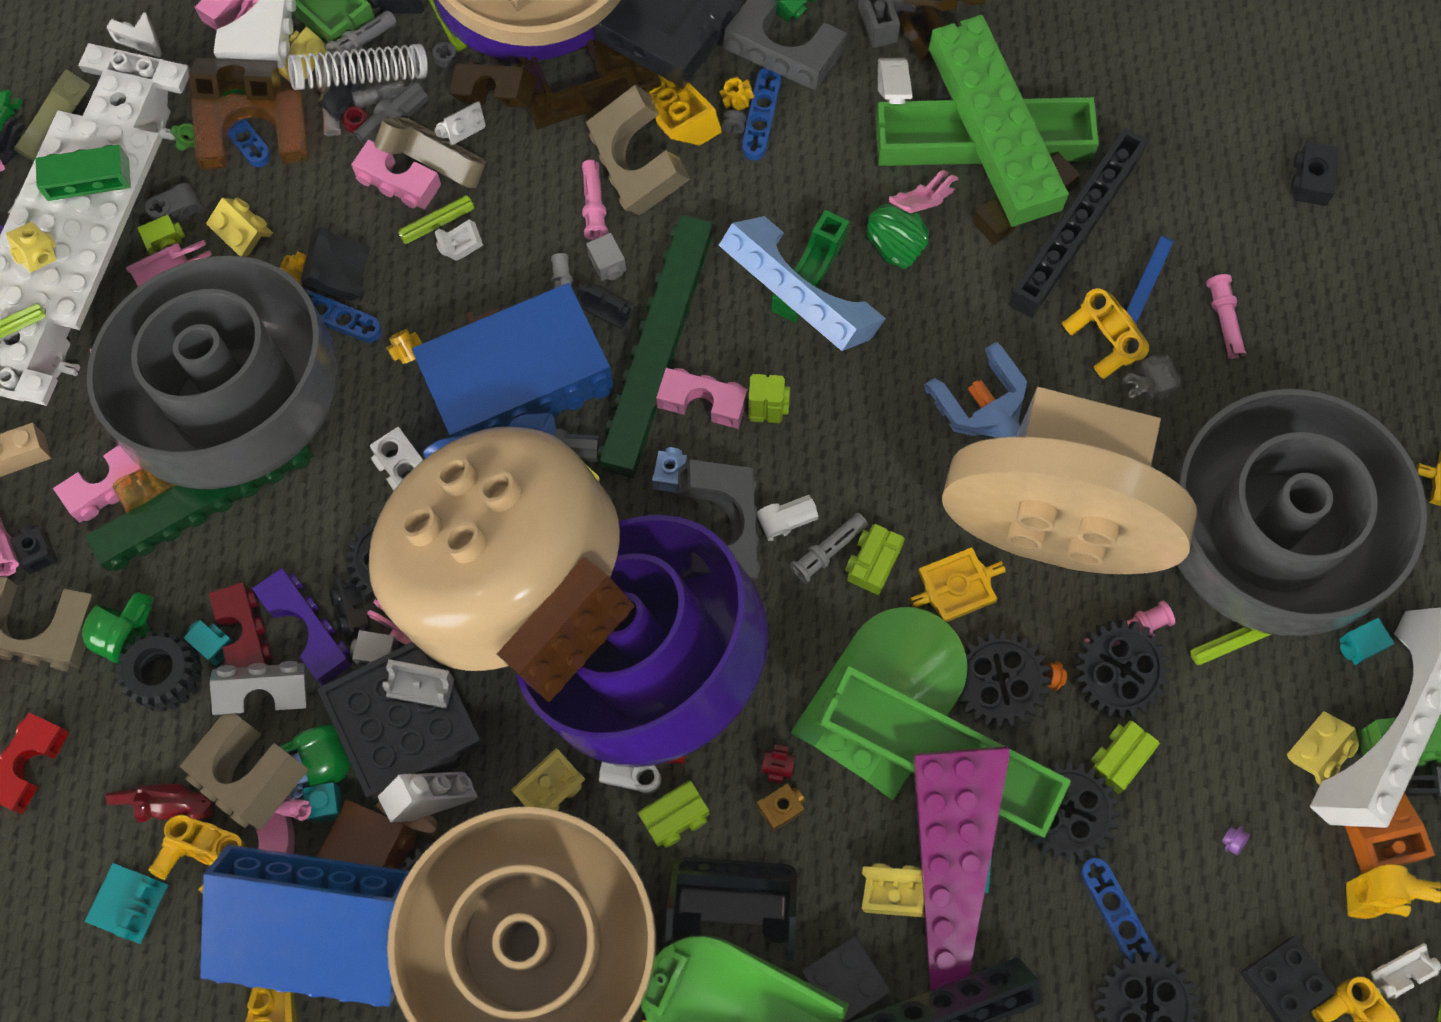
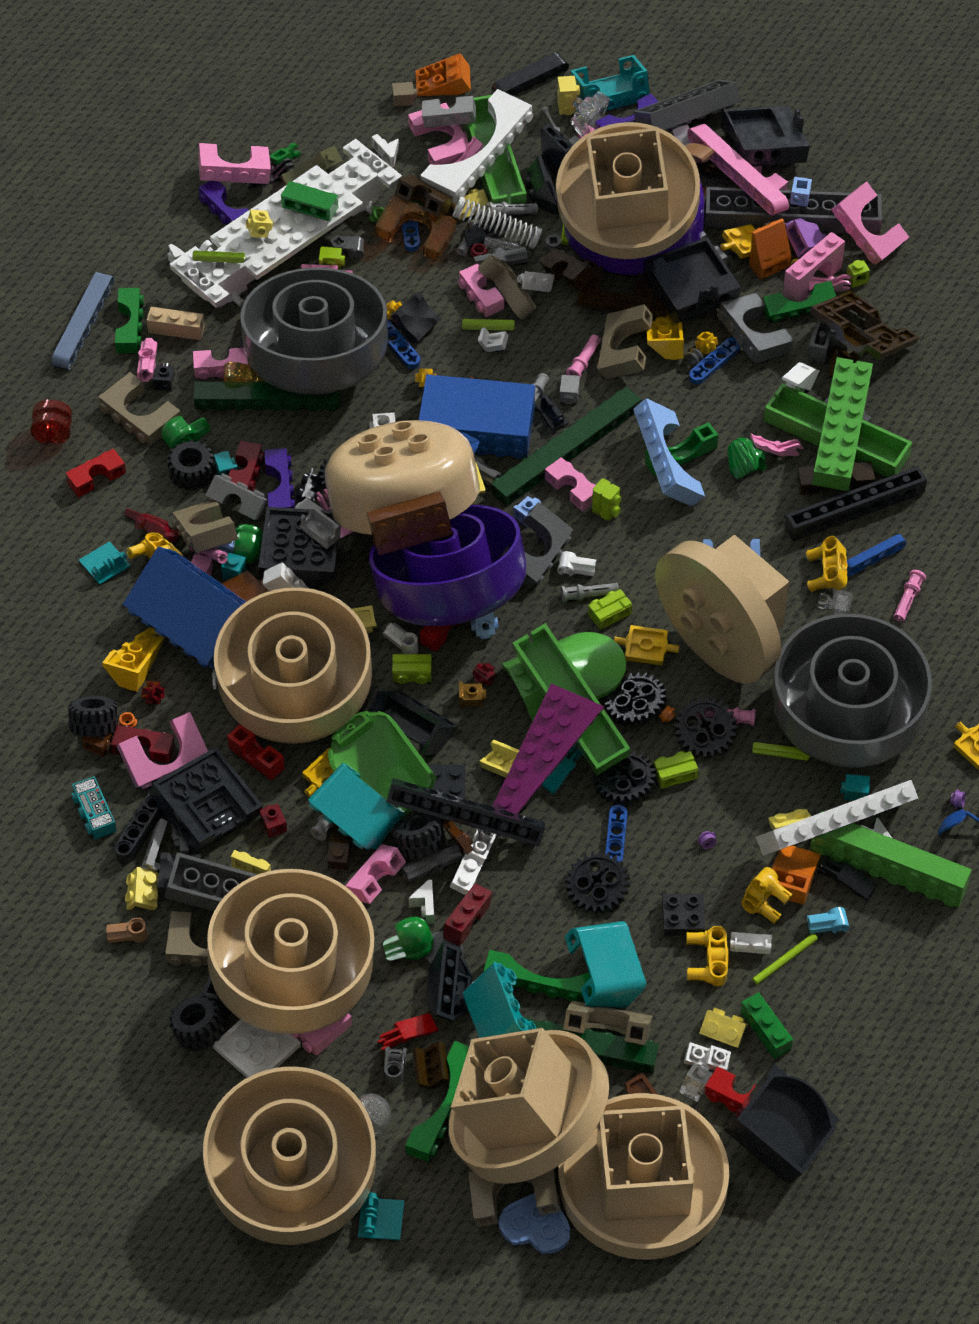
camera: 30 degrees right, 15 degrees down
light yellow bracket [206,197,273,257] -> none

